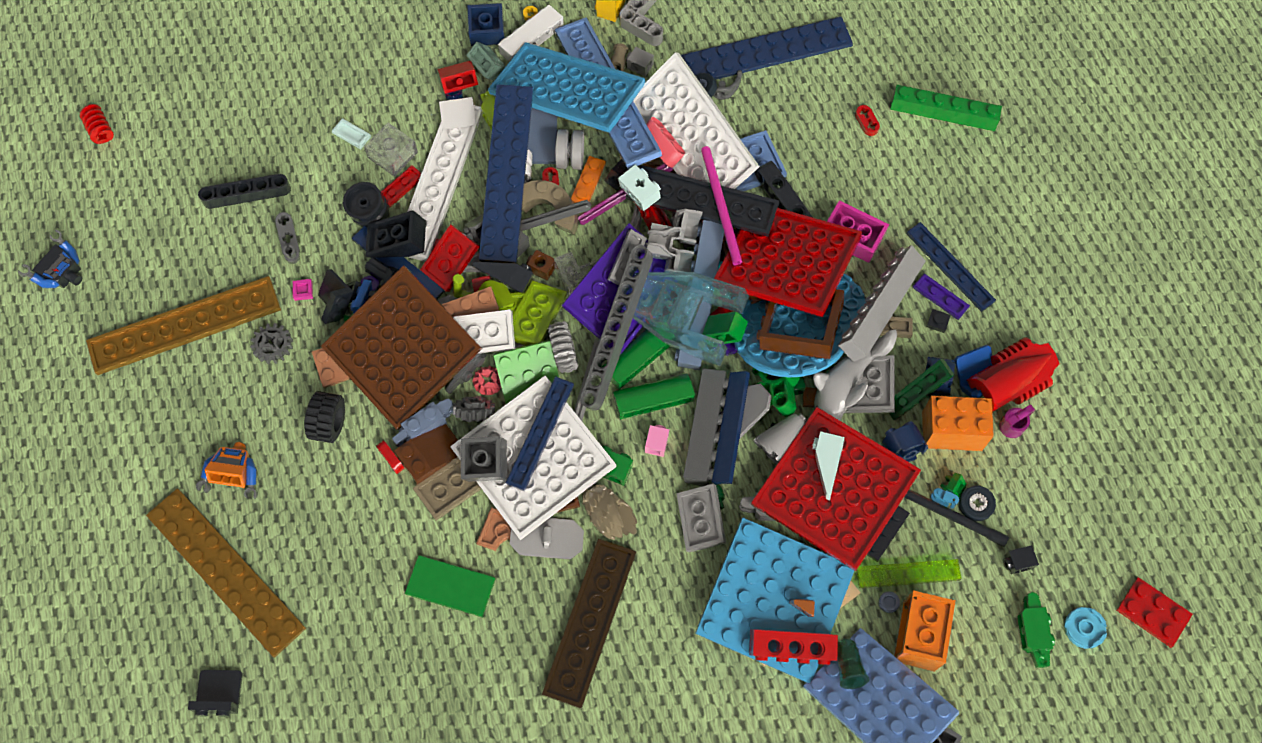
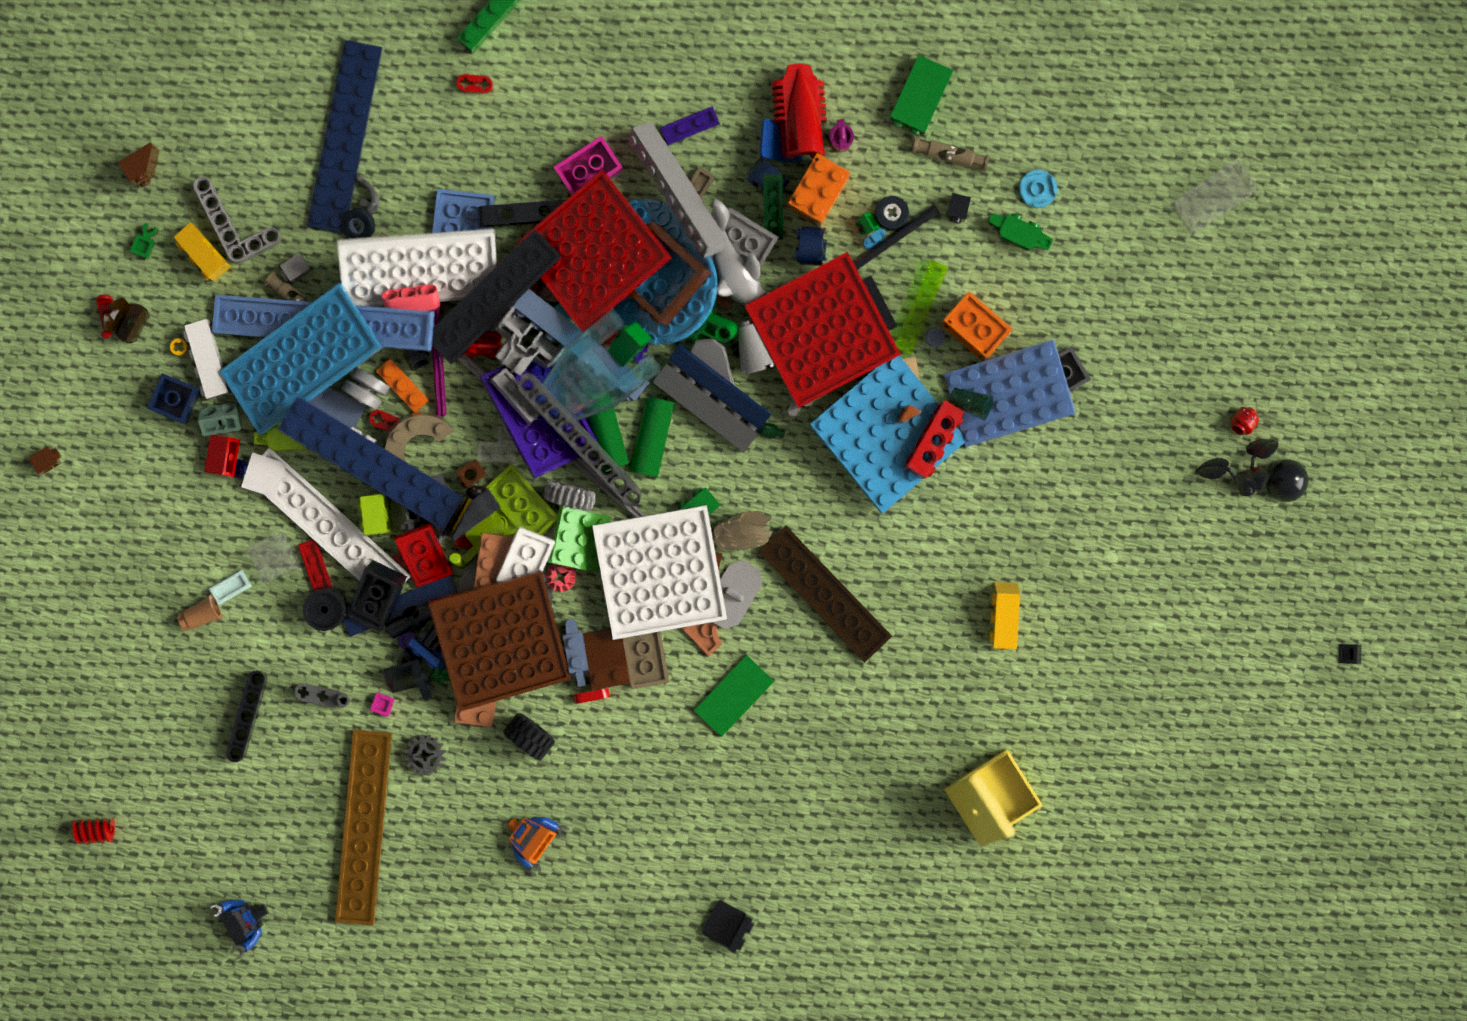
camera: 60 degrees left, 20 degrees up
pearl gold plate [146,488,306,658] -> none
dark grey gear [453,396,495,422] -> none
dark grey brick [461,436,507,482] -> none
dark blue tile [505,376,574,492] -> none
dark grey axle [520,200,591,231] -> none
light aqua brick [618,164,661,211] -> none
bright pink brick [645,425,669,457] -> none
light grey plate [677,484,726,553] -> none
dark pink piece [701,146,742,265] -> none
light aqua slope [812,432,844,500] -> none
dark blue tile [906,222,996,312] -> none
black plate [926,309,951,333] -> none
red plate [1116,577,1193,648] -> none
none -> medium nougat plant [177,595,222,631]
none -> lime brick [357,494,392,536]
none -> green brick [889,55,954,136]
none -> dark tan piece [912,136,990,172]

